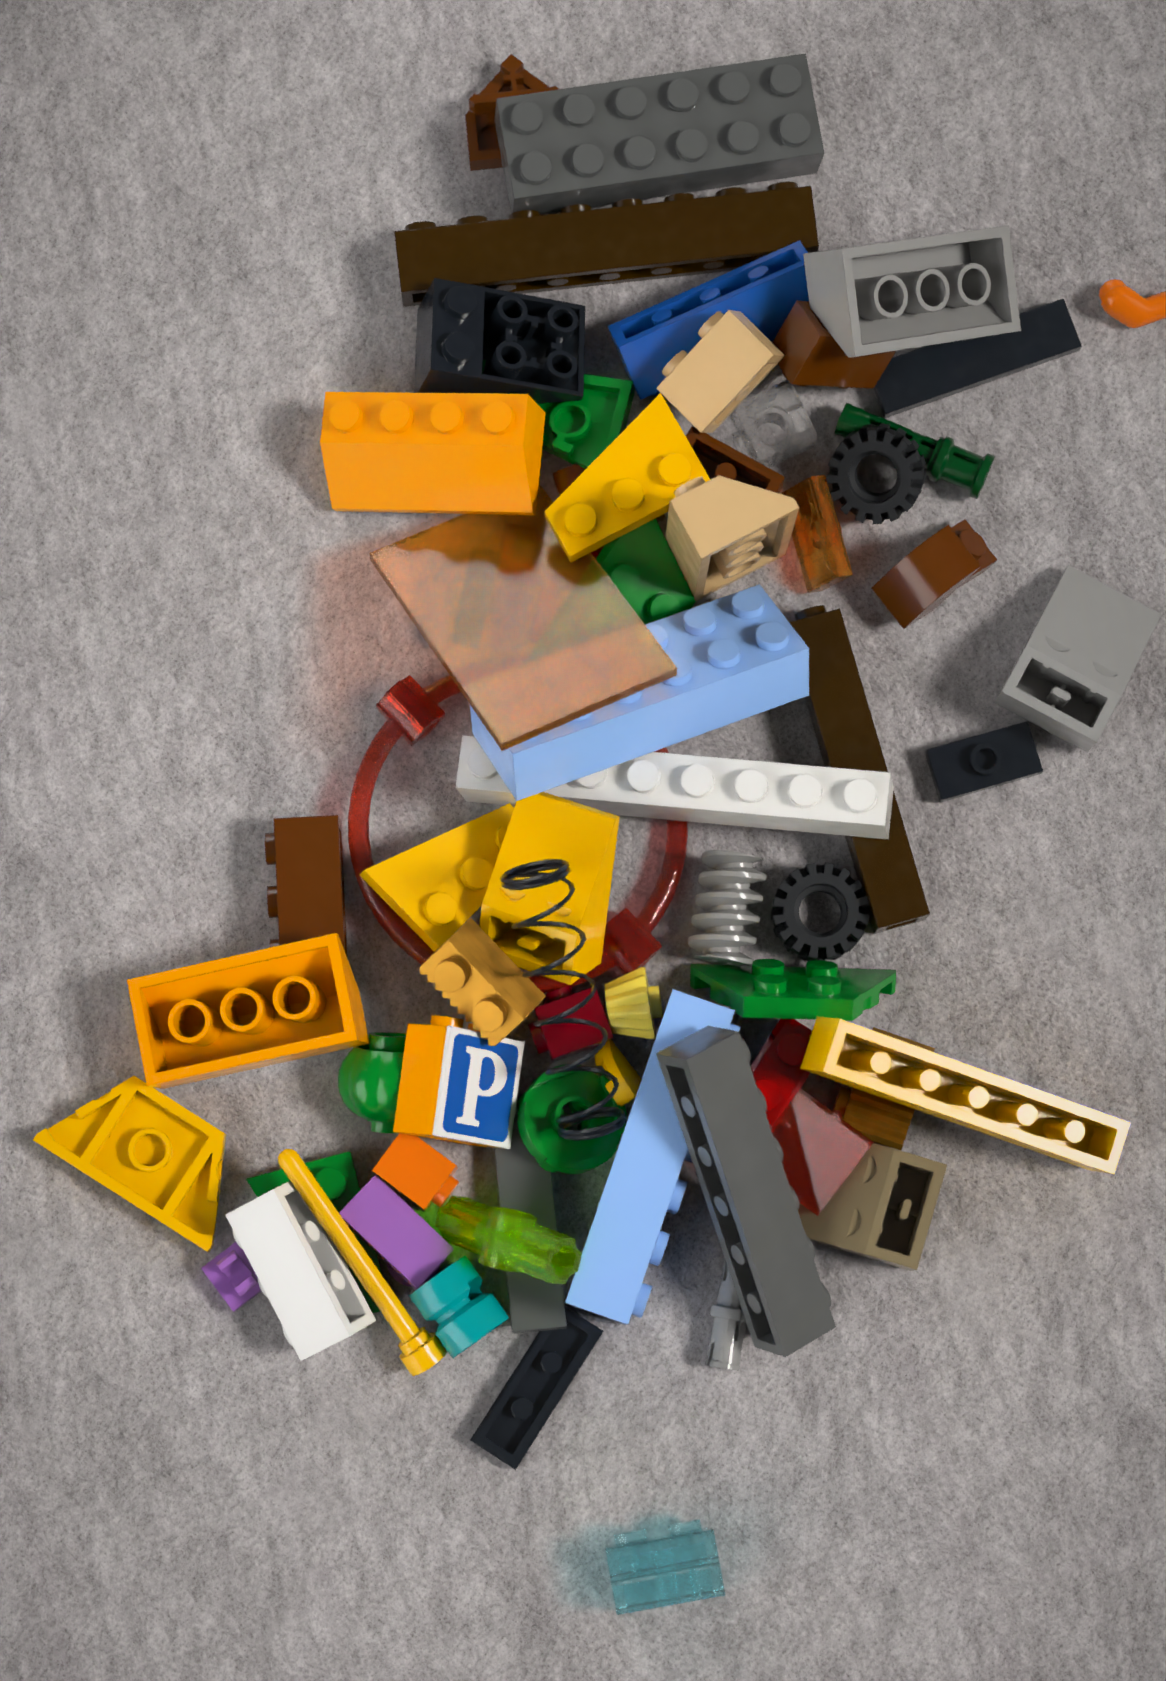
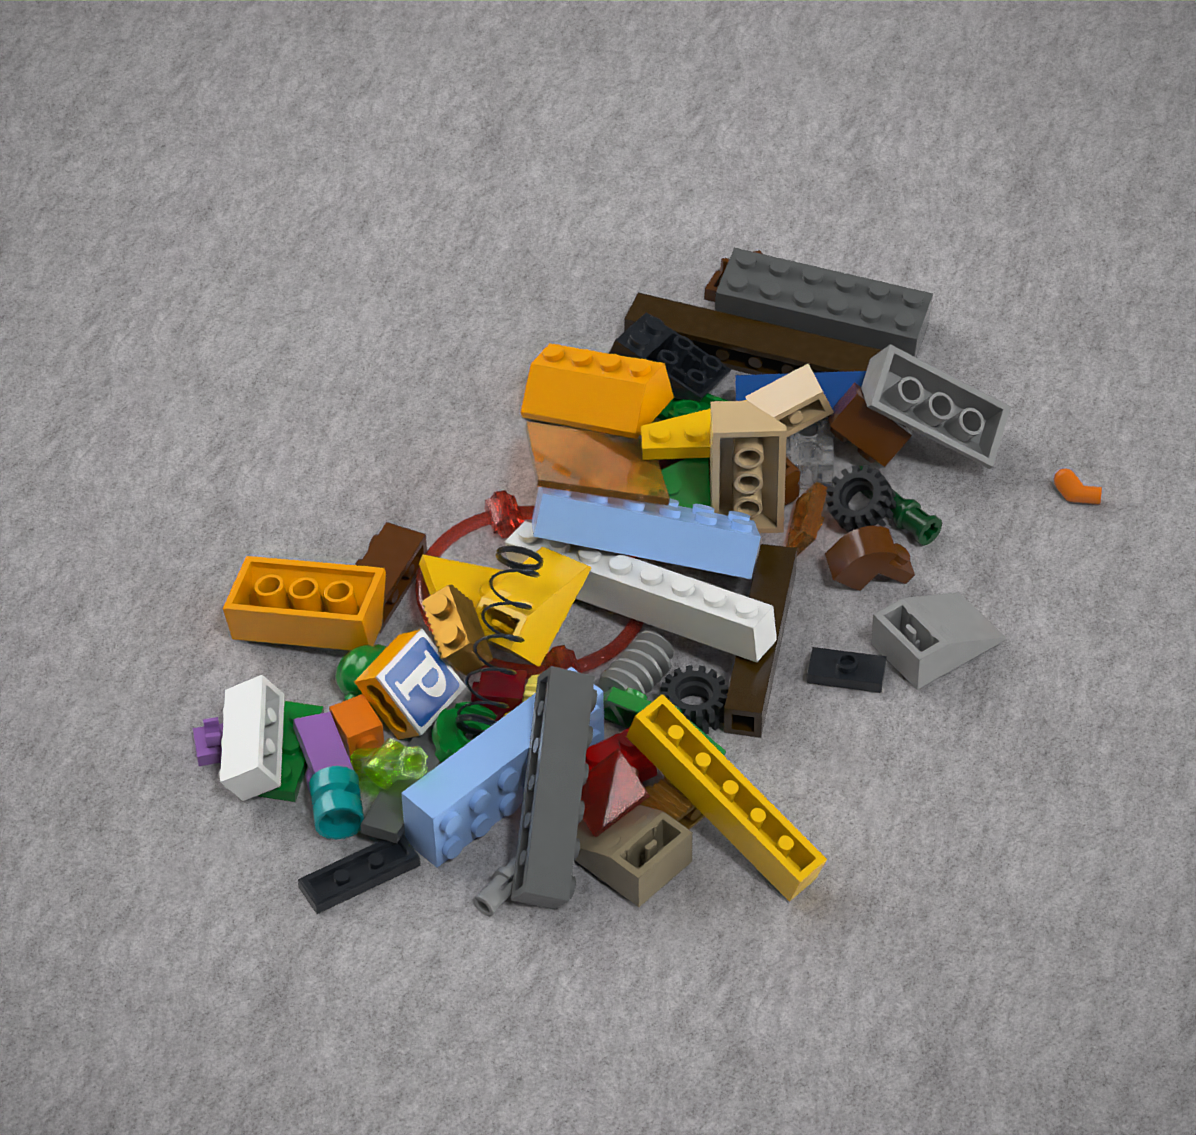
camera: 30 degrees right, 35 degrees down
yellow wing [33,1076,226,1252] -> none
yellow piece [278,1149,447,1376] -> none
clear light blue brick [605,1519,725,1615] -> none
black tile [873,298,1082,419] -> none

